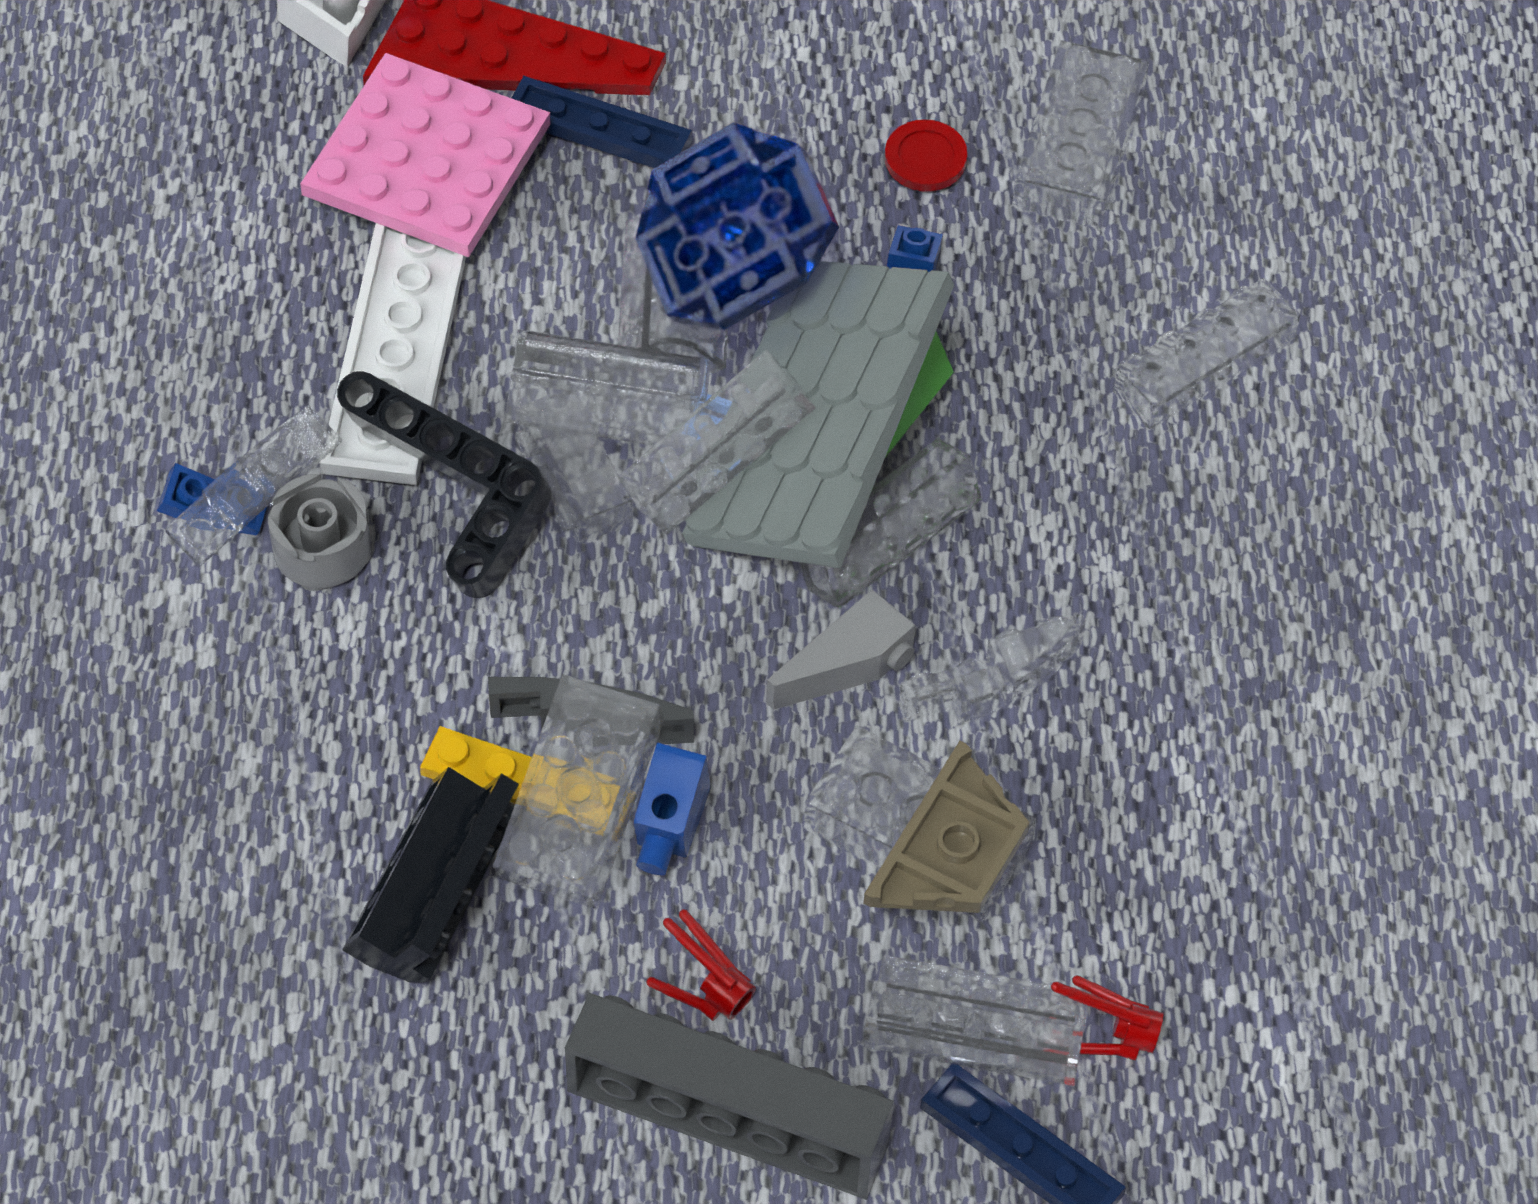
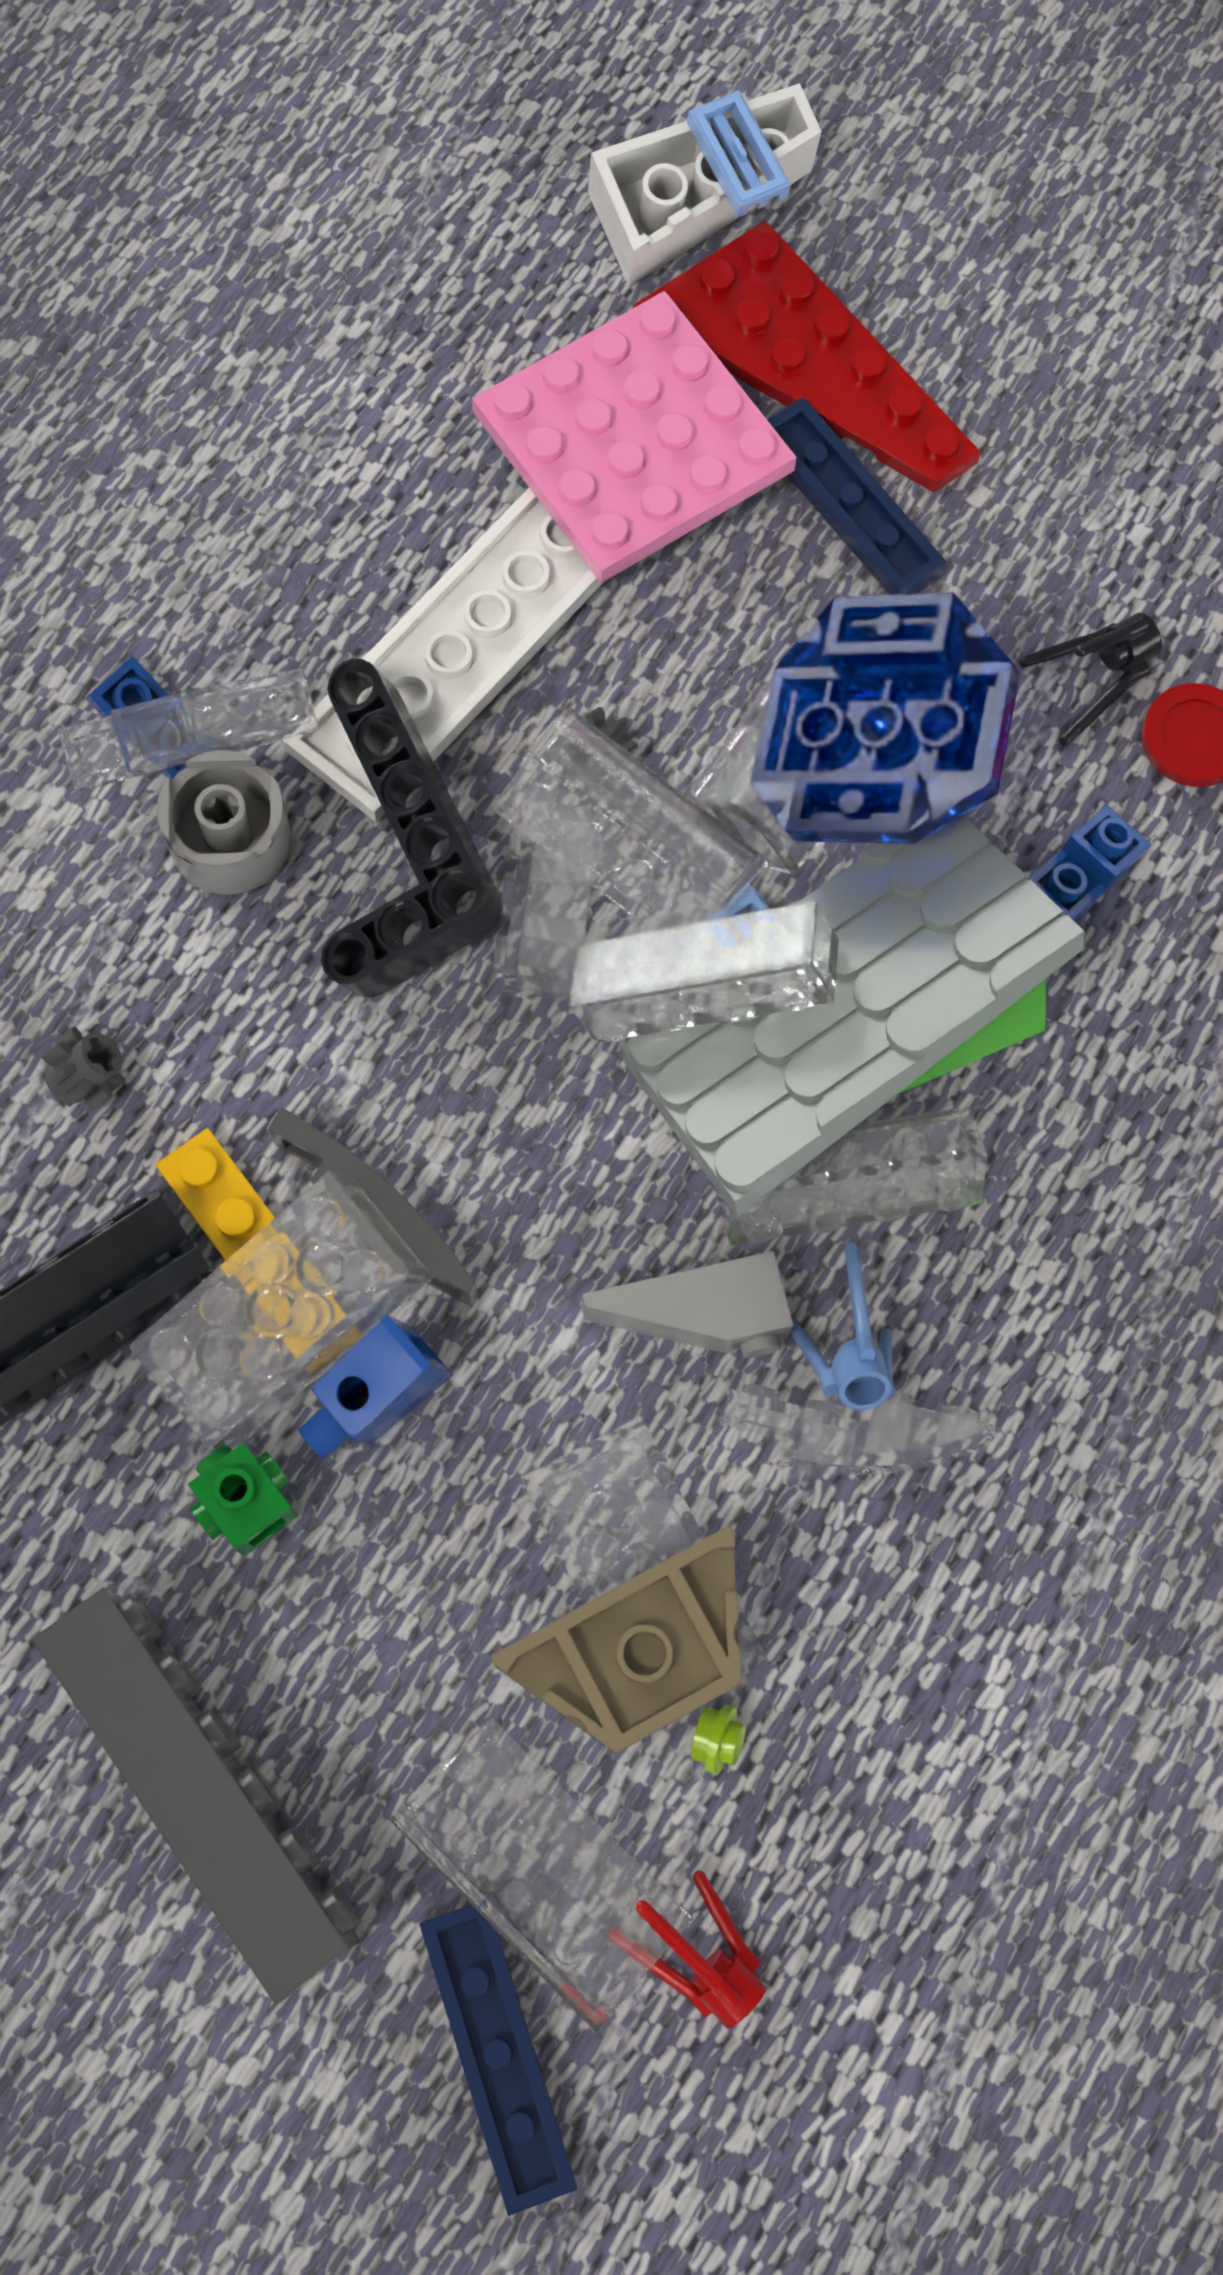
camera: 30 degrees right, 15 degrees up
red plant [646,909,756,1021] -> none
none -> dark grey gear [42,1027,125,1110]
none -> green brick [188,1442,298,1557]
none -> lime plate [691,1704,746,1775]
none -> medium blue plant [791,1241,896,1410]
none -> black plant [1018,612,1162,746]

